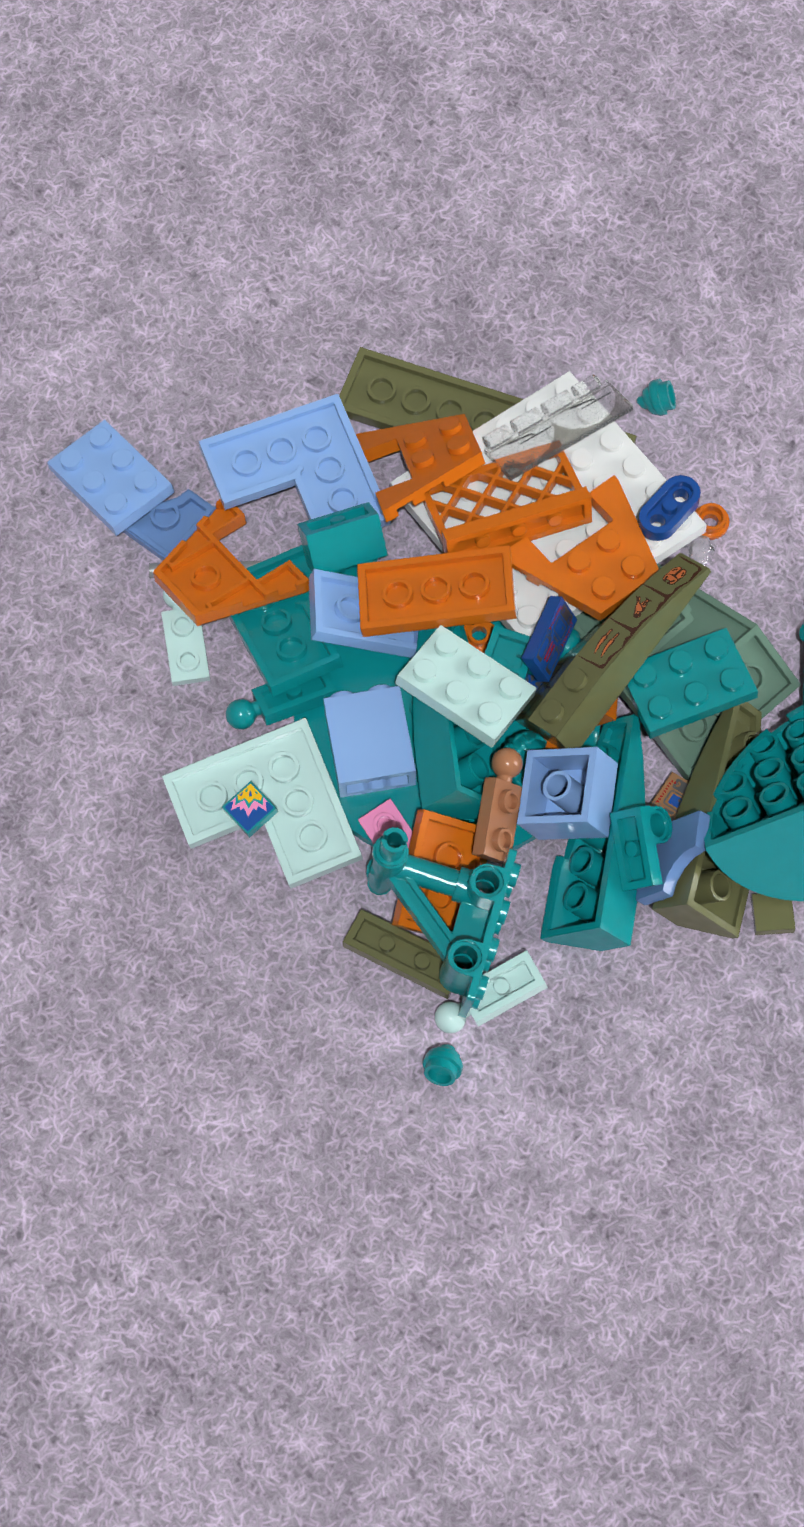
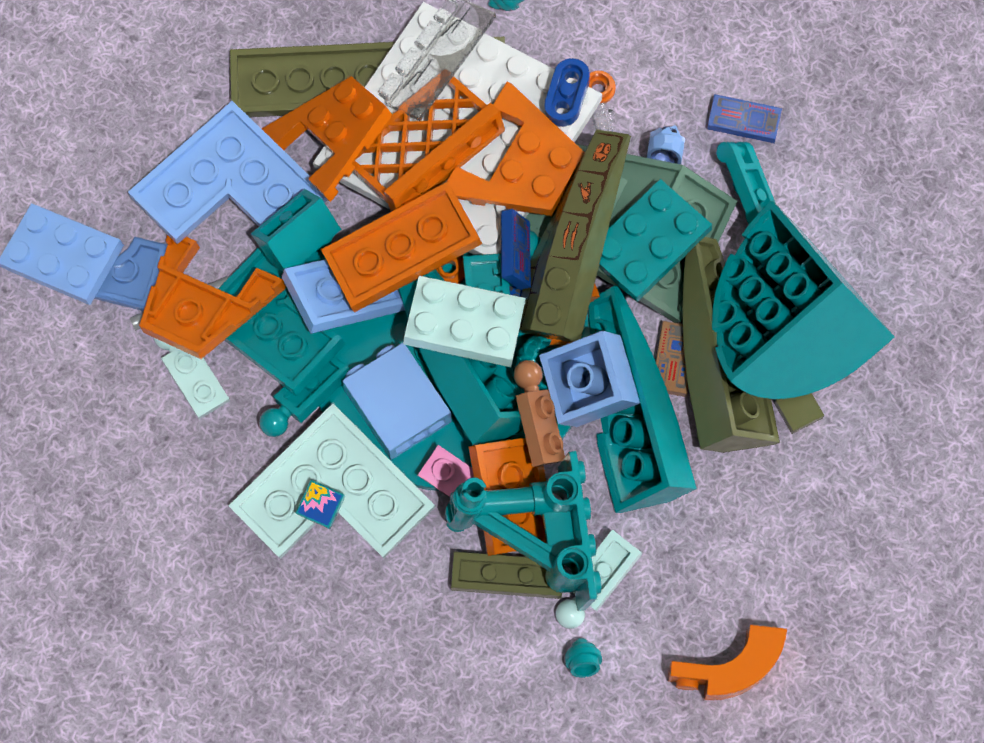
camera: 25 degrees left, 5 degrees up
teal plate [609,806,673,891] -> none
medium blue tile [636,810,710,906] -> none
none -> light blue rock [646,125,685,164]
none -> orange arch [668,625,787,701]

